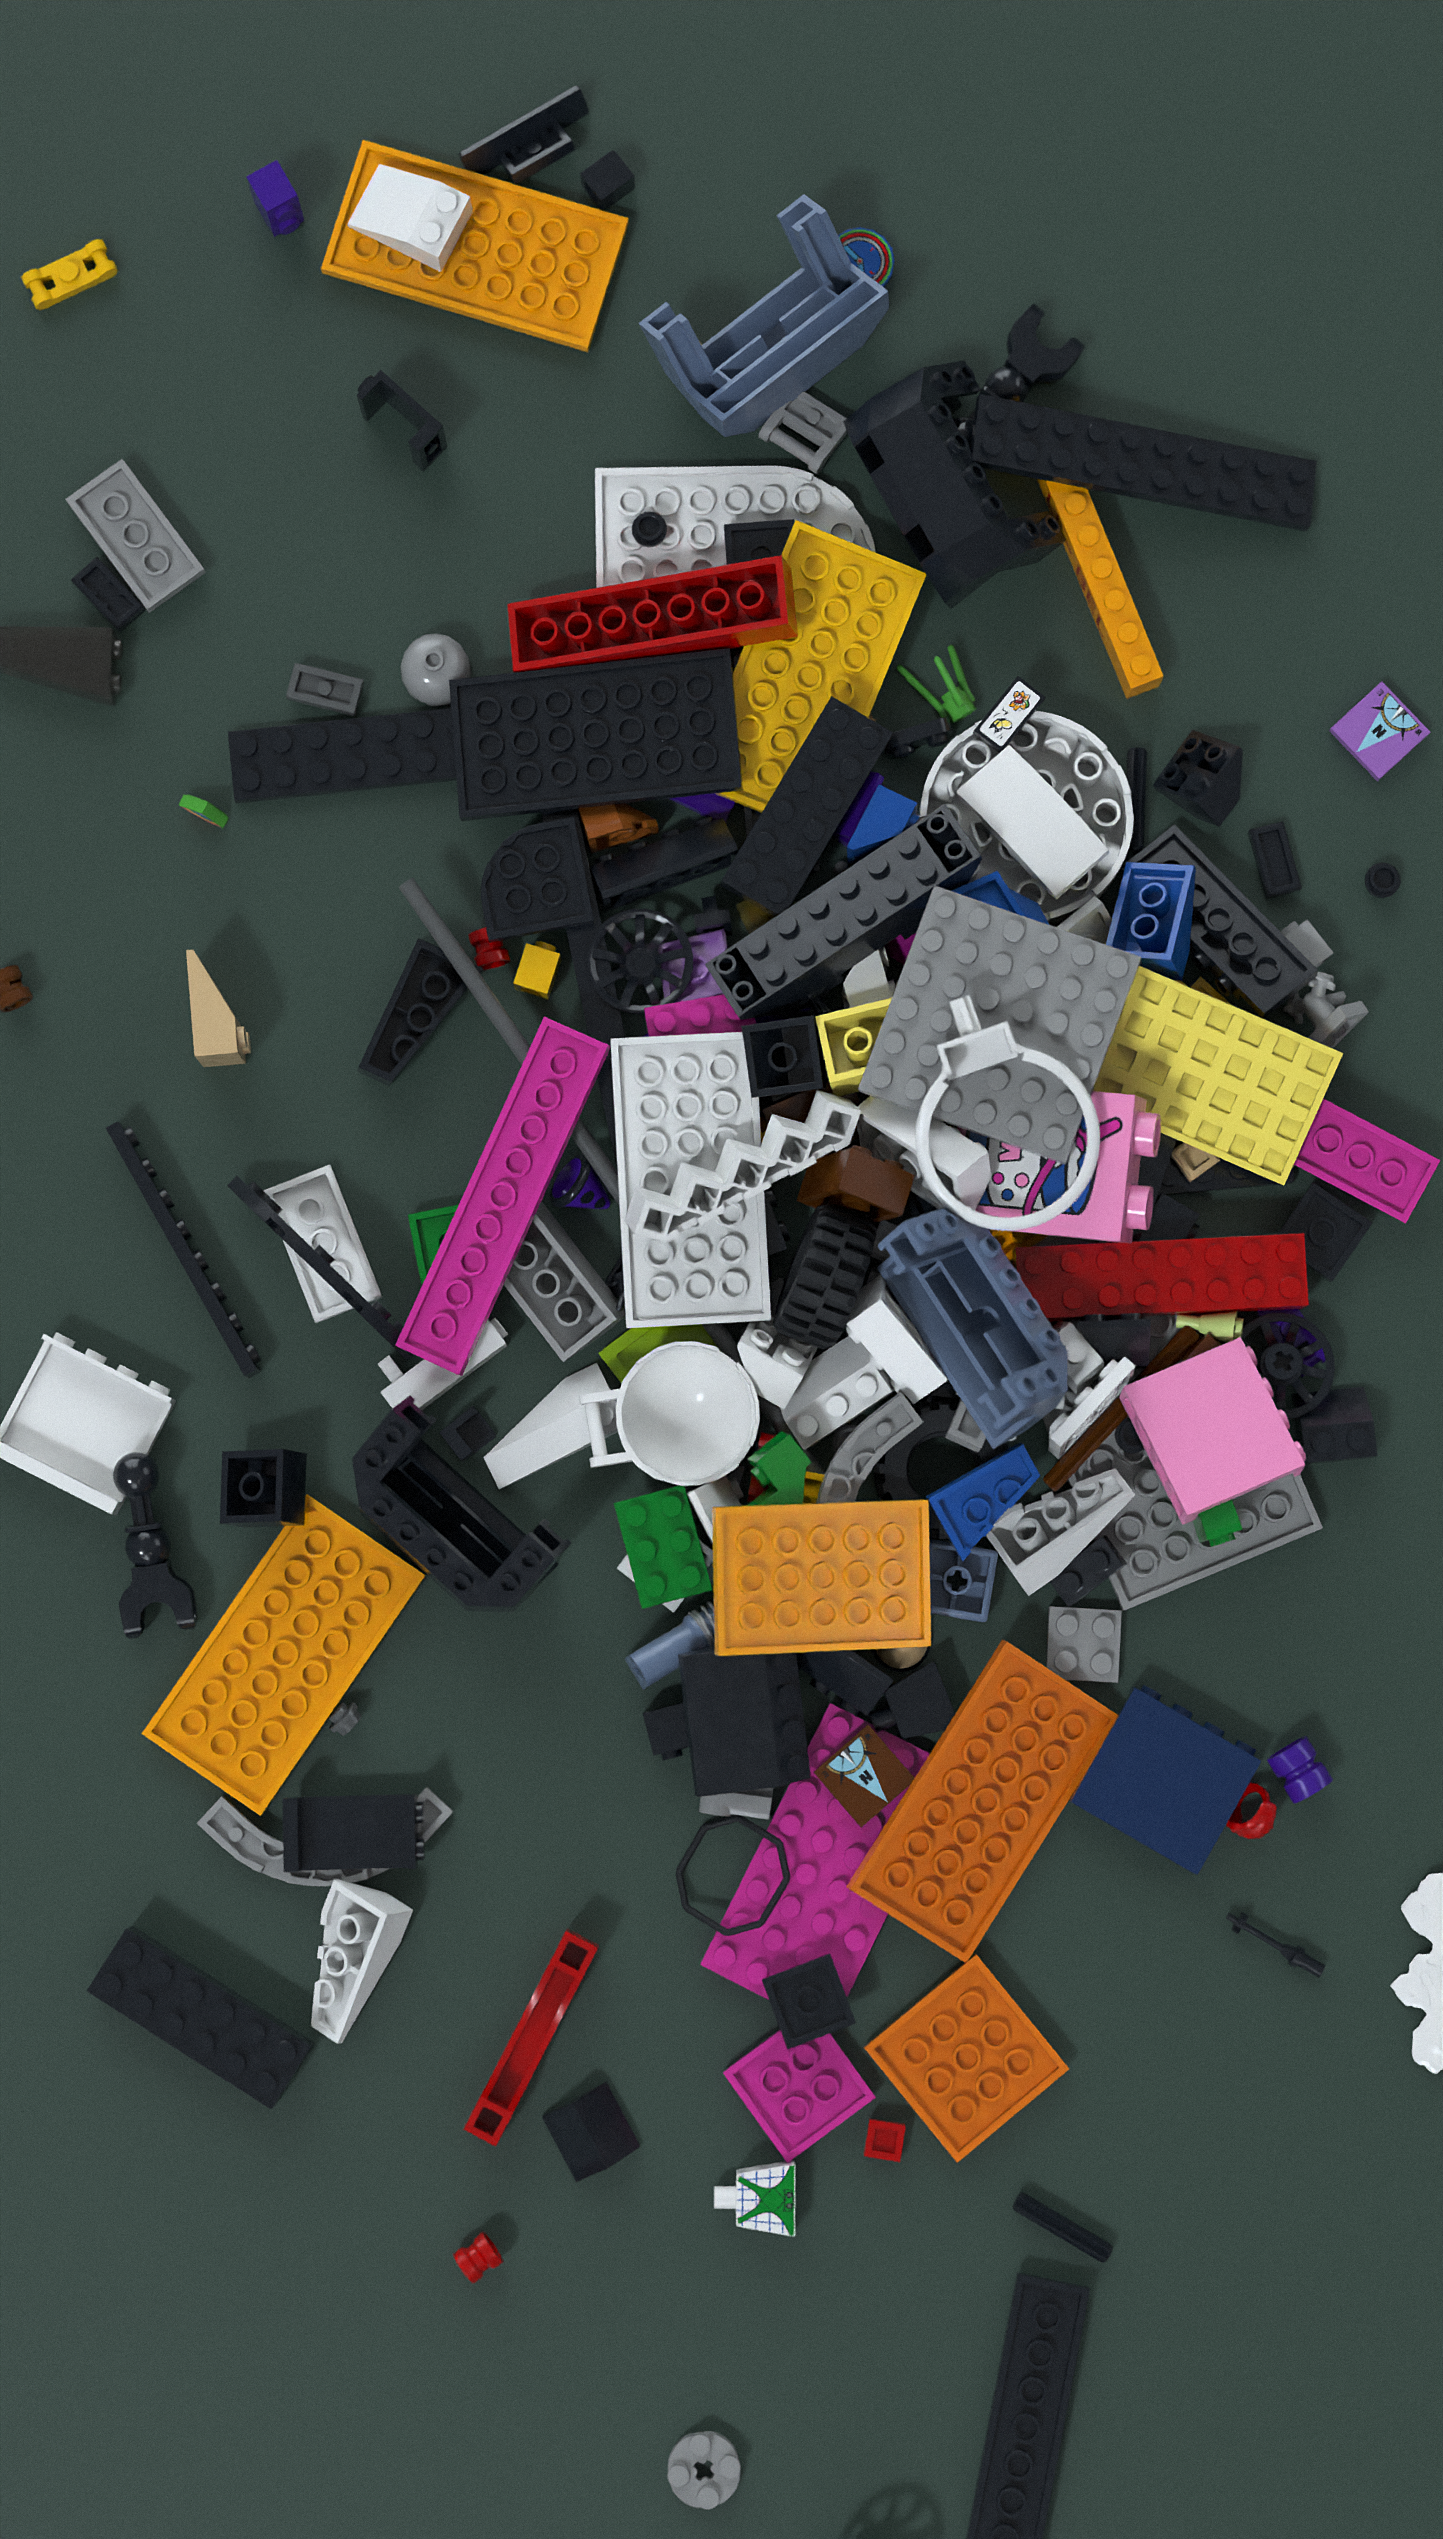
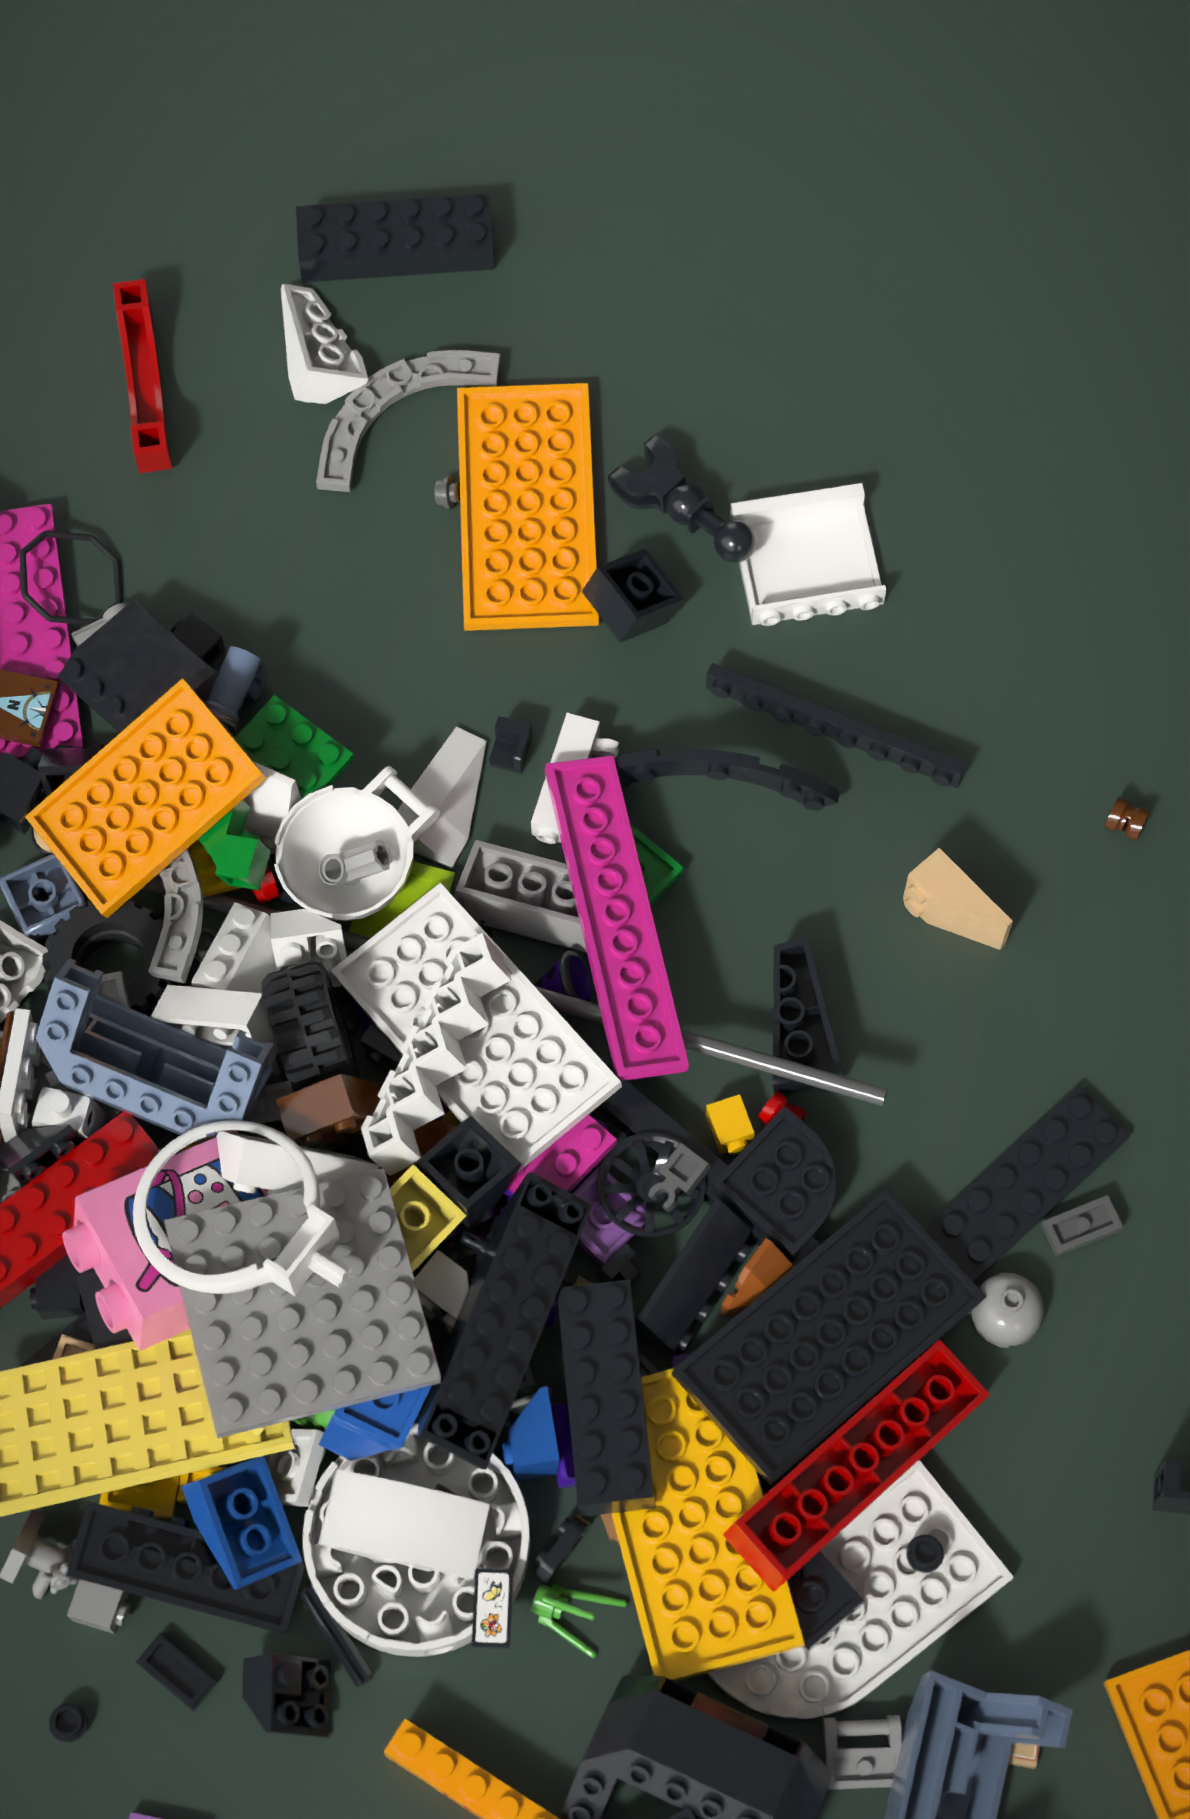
camera: 145 degrees right, 15 degrees down
bright green tile [179,794,229,828] -> none
white tile [264,1164,382,1323] -> none
black panel [283,1794,425,1872] -> none
black wedge [352,1395,572,1612] -> none
red wheel [453,2232,504,2284] -> none
black slope [542,2081,641,2182] -> none
blue wing [926,1442,1040,1561] -> none
none -> light grey piece [318,840,393,885]
none -> dark grey plate [648,1143,711,1212]

